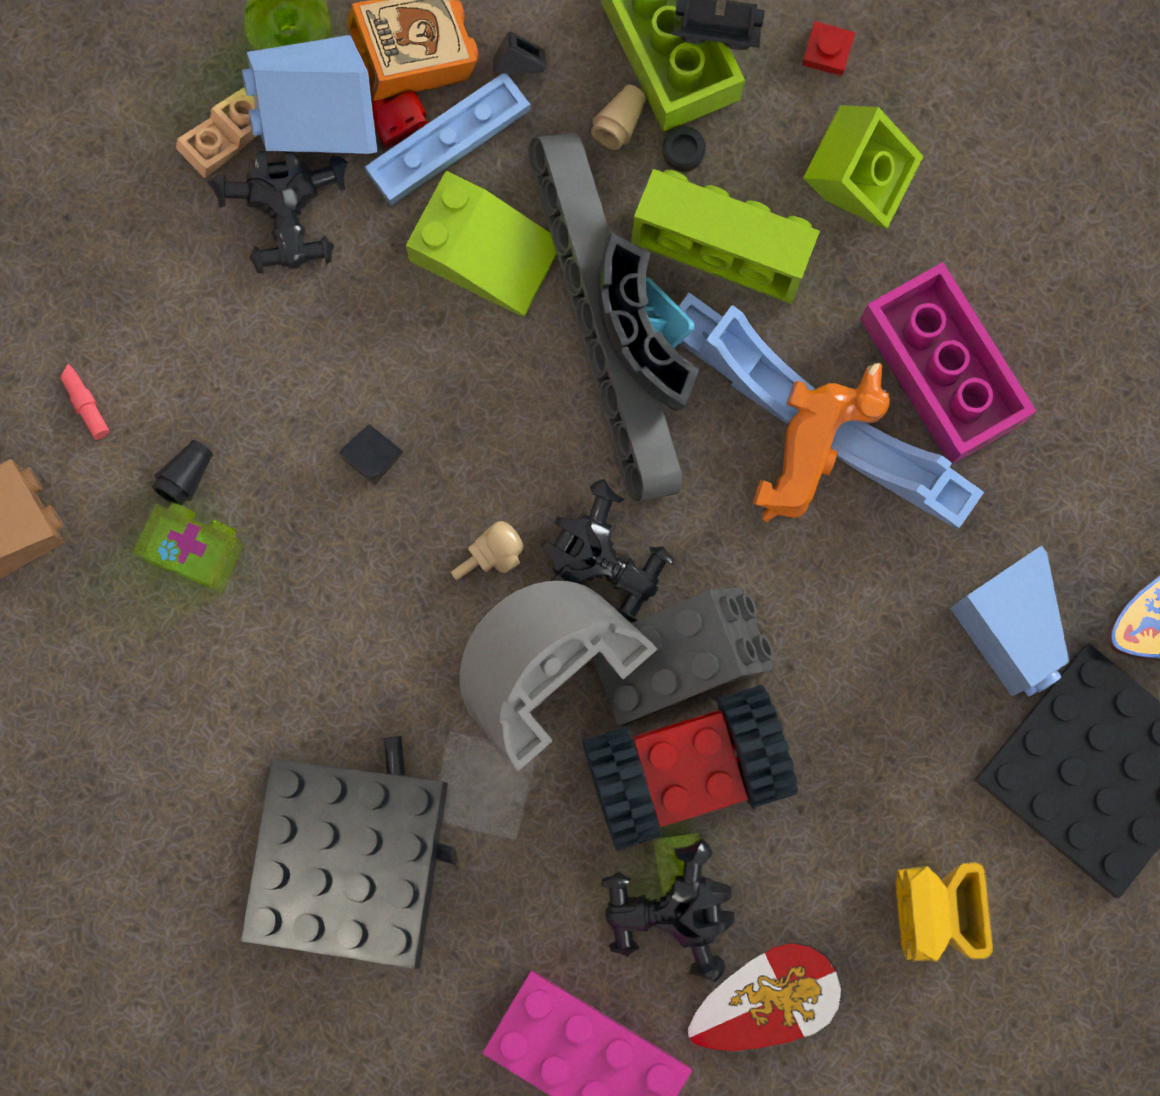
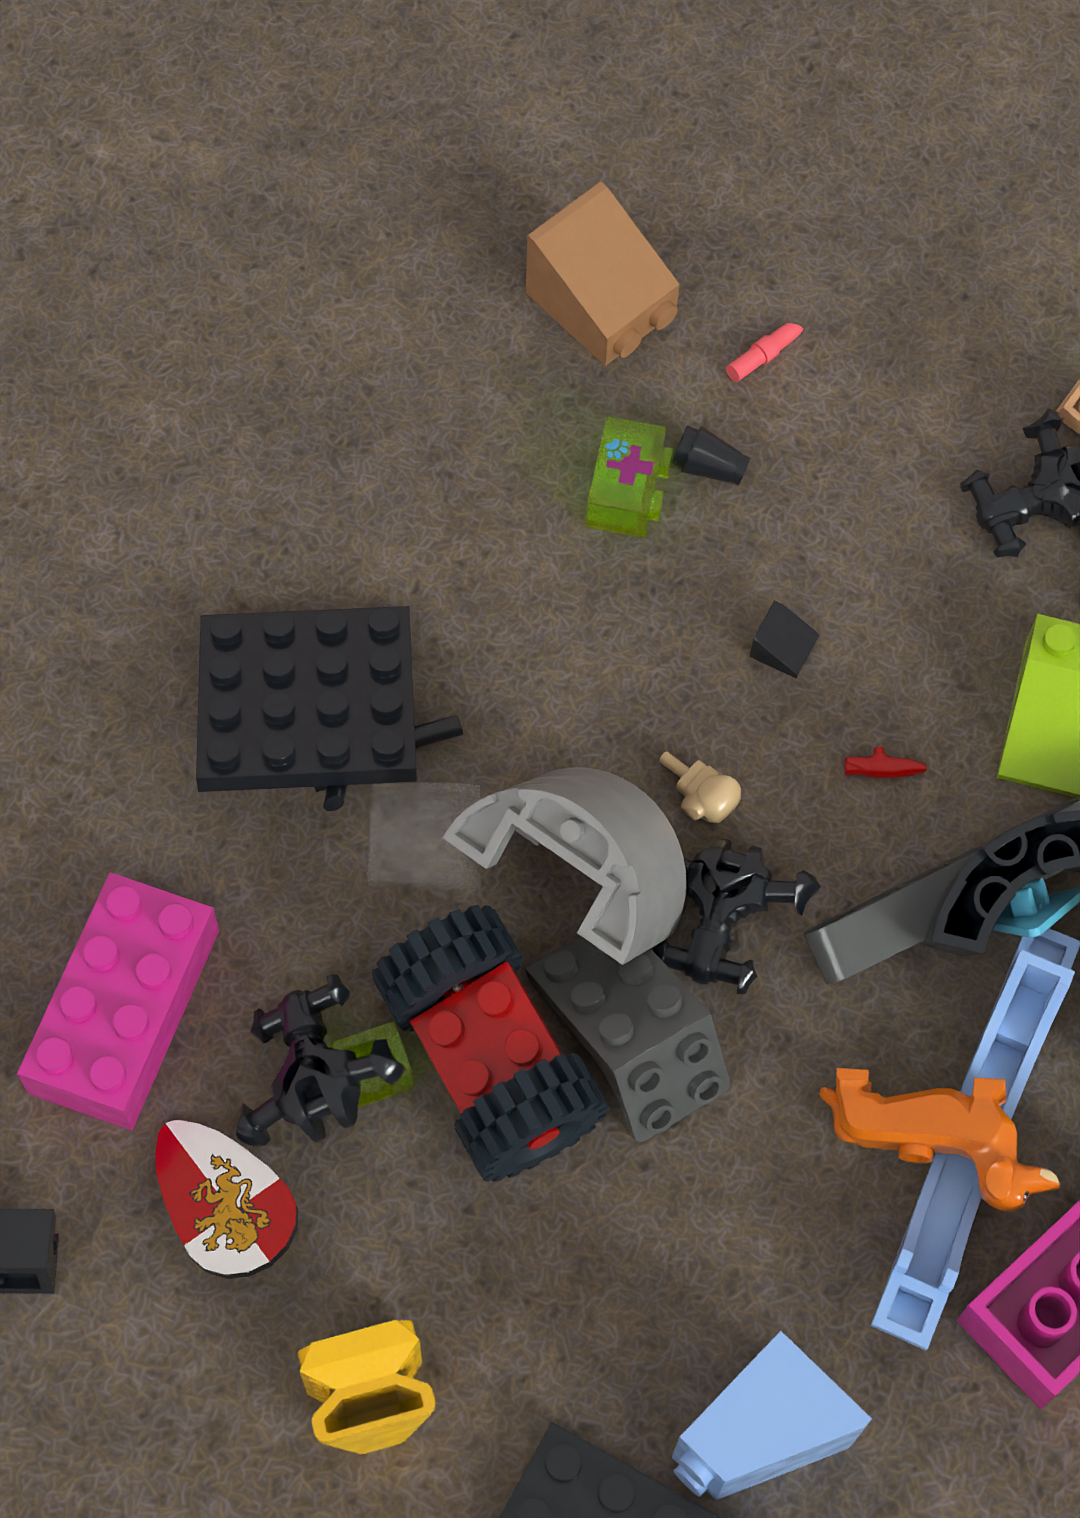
camera: 80 degrees right, 15 degrees down
none -> red helmet [844,747,927,778]

